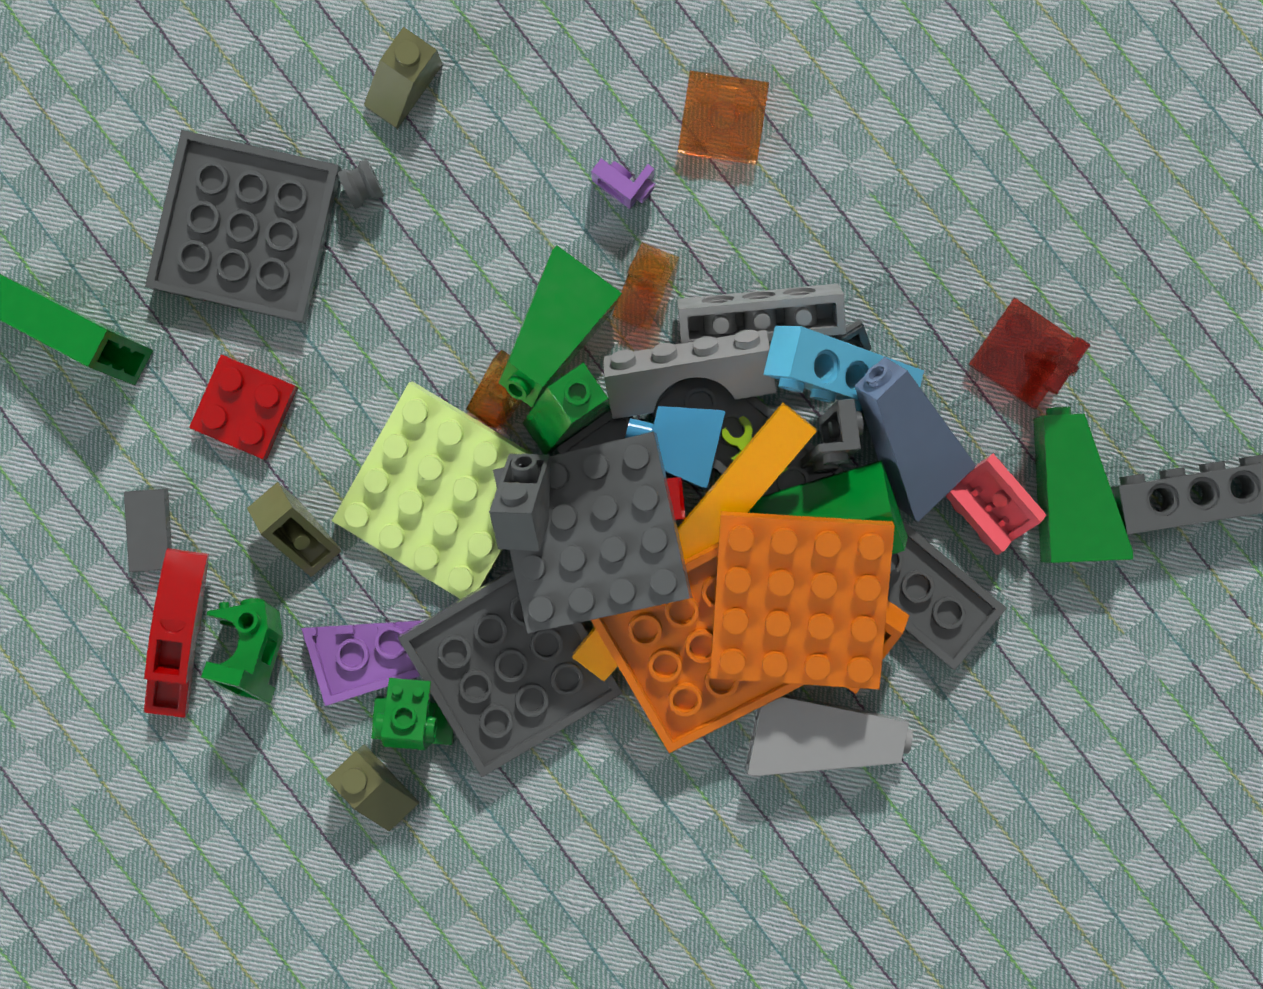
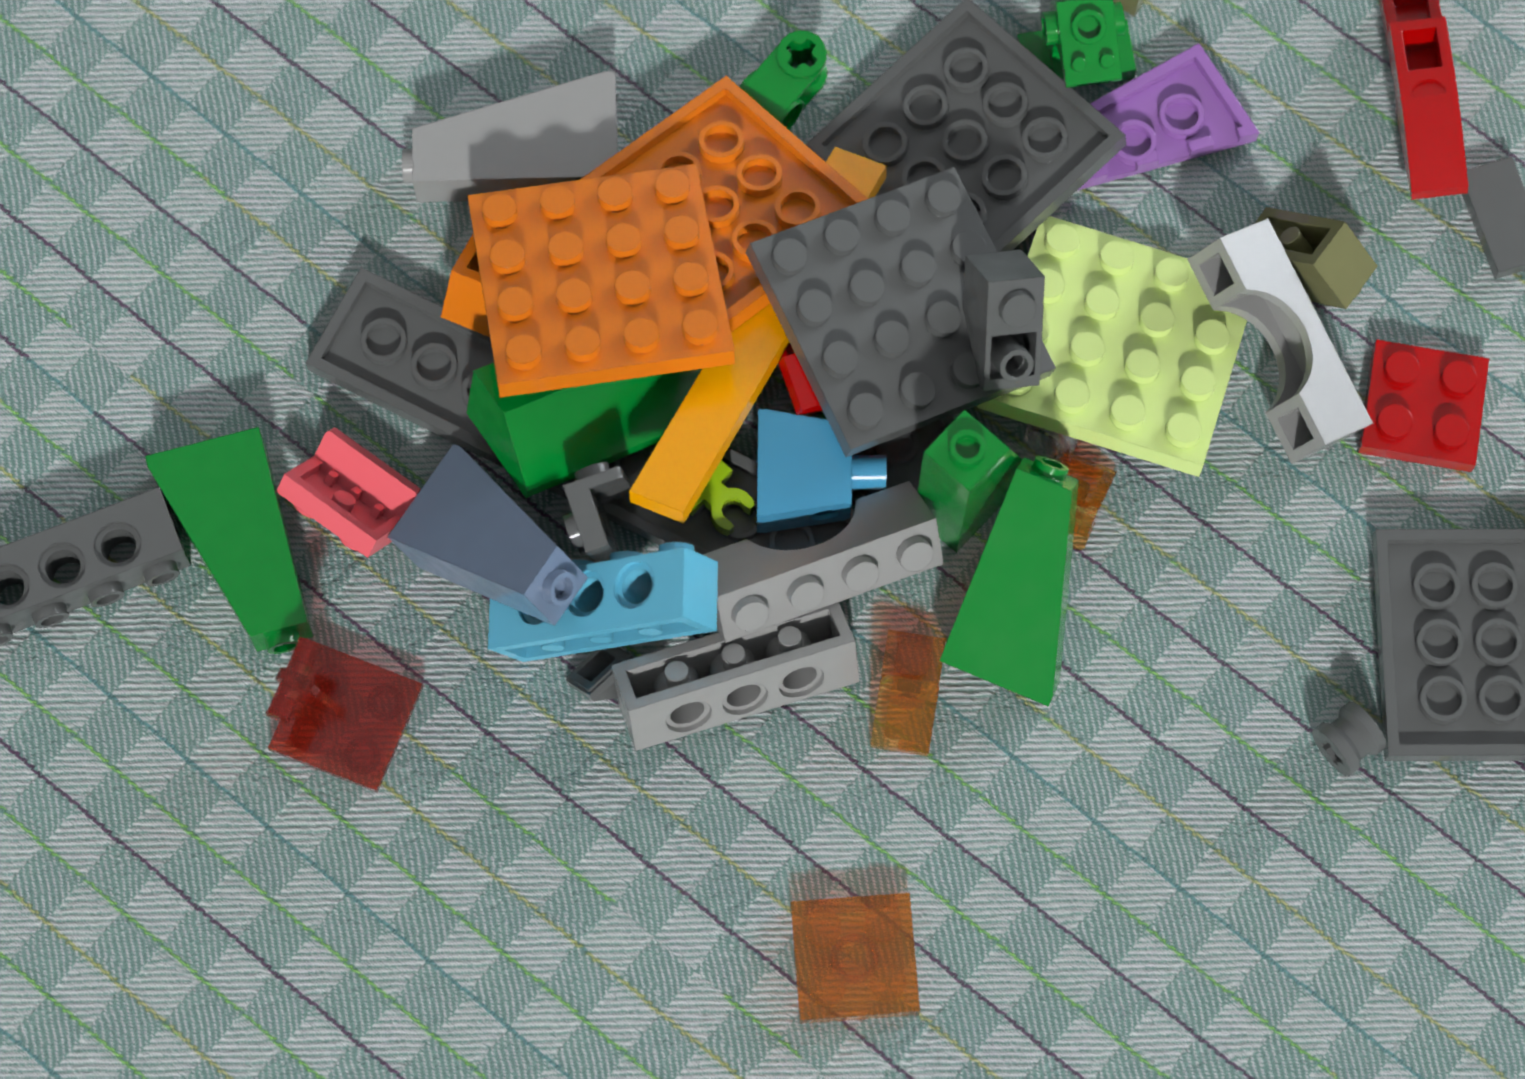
camera: 160 degrees right, 15 degrees down
green tile [201,598,283,703] -> none
olive slope [364,27,443,129] -> none
medium lavender bracket [591,158,656,209] -> none
none -> green piece [739,30,828,130]
none -> light grey arch [1187,218,1373,464]

